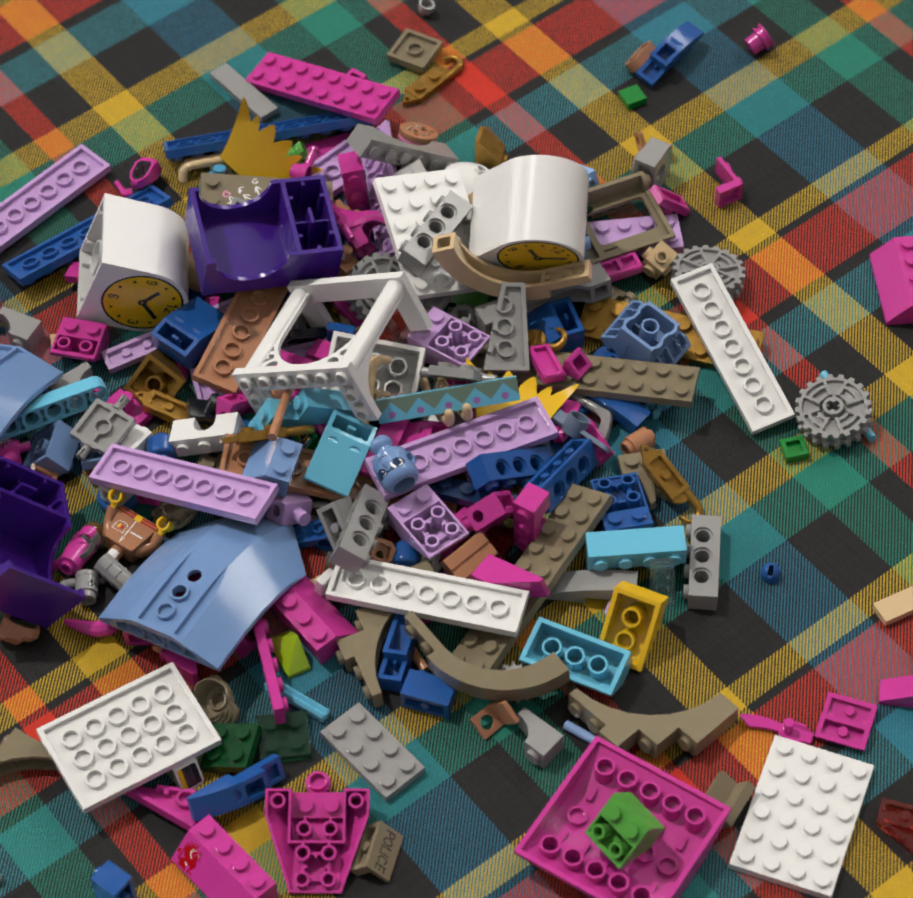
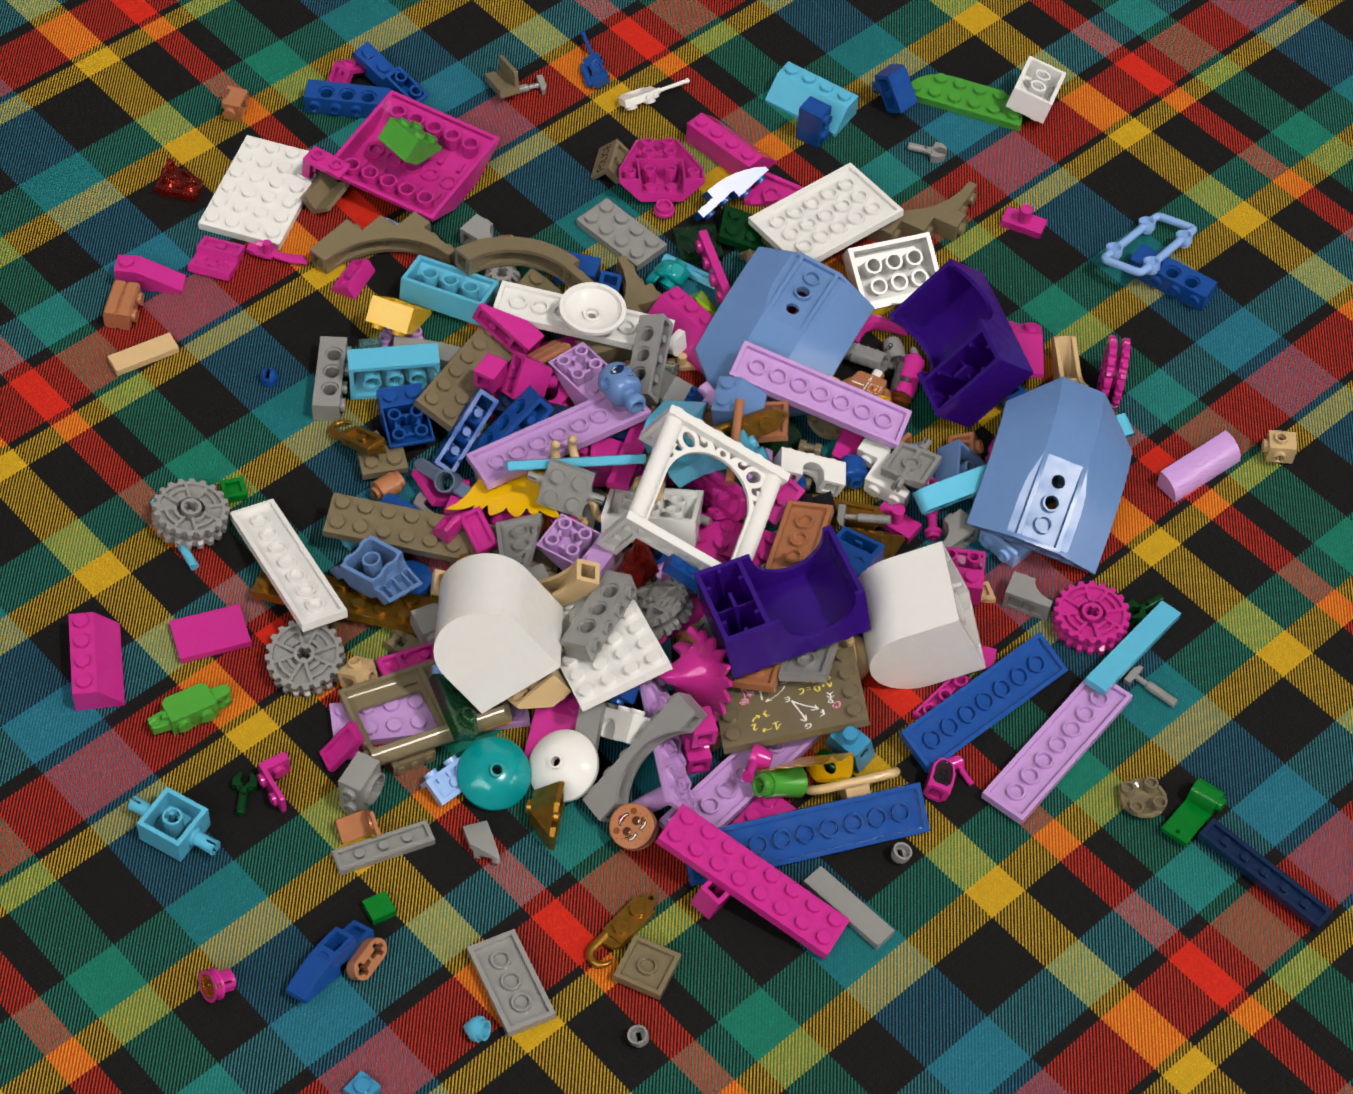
camera: 170 degrees right, 0 degrees up
none -> medium azure brick [128,786,221,862]
none -> bright green hinge [147,683,232,735]
none -> dark pink tile [169,604,252,664]
none -> dark green bar [232,771,258,816]
none -> dark pink bracket [302,146,350,180]
none -> dark pink slope [331,259,375,299]
none -> light grey tile [331,819,435,876]
none -> light grey slope [463,820,501,864]
none -> medium azure plate [463,1015,491,1043]
none -> light grey plate [467,929,556,1037]
none -> white dish [559,282,627,336]
none -> teal head [644,258,690,290]
none -> light grey piece [837,504,892,528]
none -> white slope [842,232,939,310]
none -> light grey hinge [891,842,912,864]

